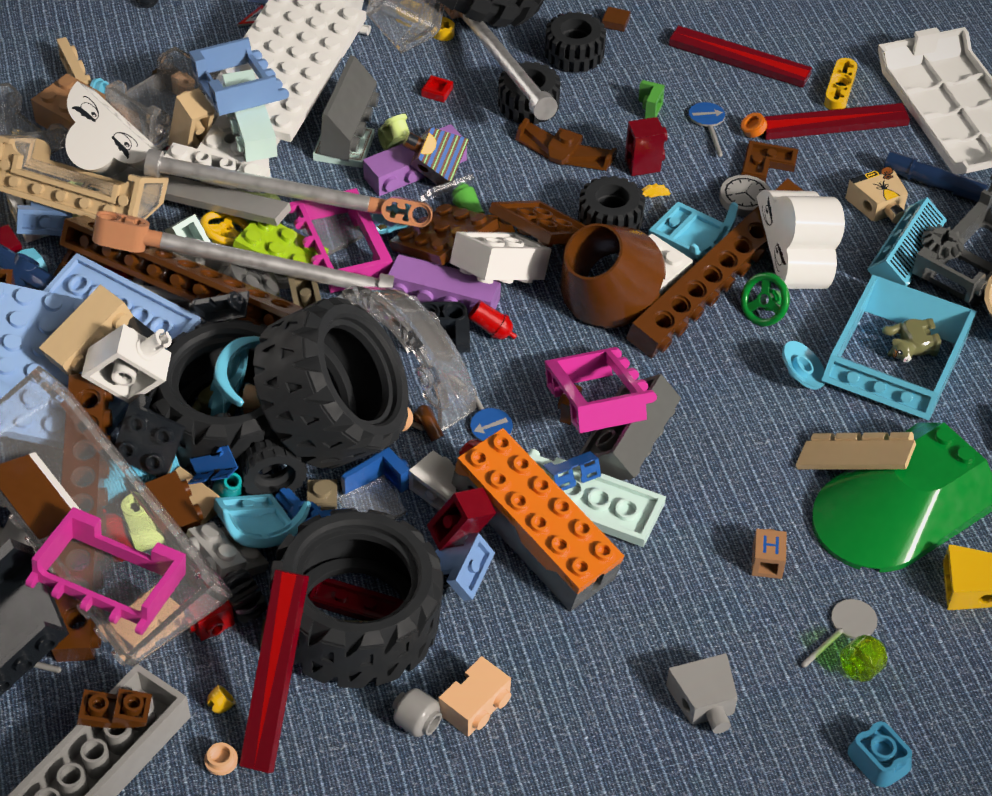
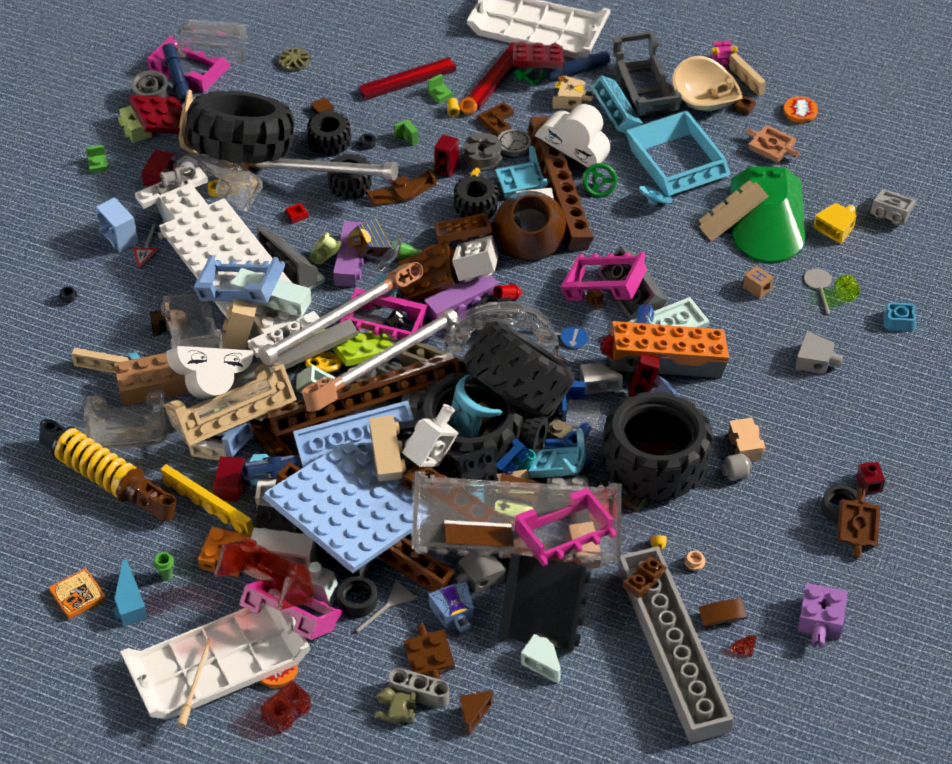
camera: 50 degrees left, 0 degrees up
black hinge [189,291,250,325] -> none
dark red tile [239,570,309,773] -> none
blue piece [689,102,725,157] -> none
yellow beam [824,58,857,110] -> none
olive animal [882,318,941,362] -> none
dark grey gear [921,224,965,259] -> none
none -> black tile [359,133,376,150]
none -> black tile [386,308,405,327]
none -> bright green bracket [428,74,453,104]
none -> yellow hinge [446,98,460,117]
none -> dark grey wheel [464,133,502,171]
none -> dark red plate [513,42,564,69]
none -> green piece [515,68,545,85]

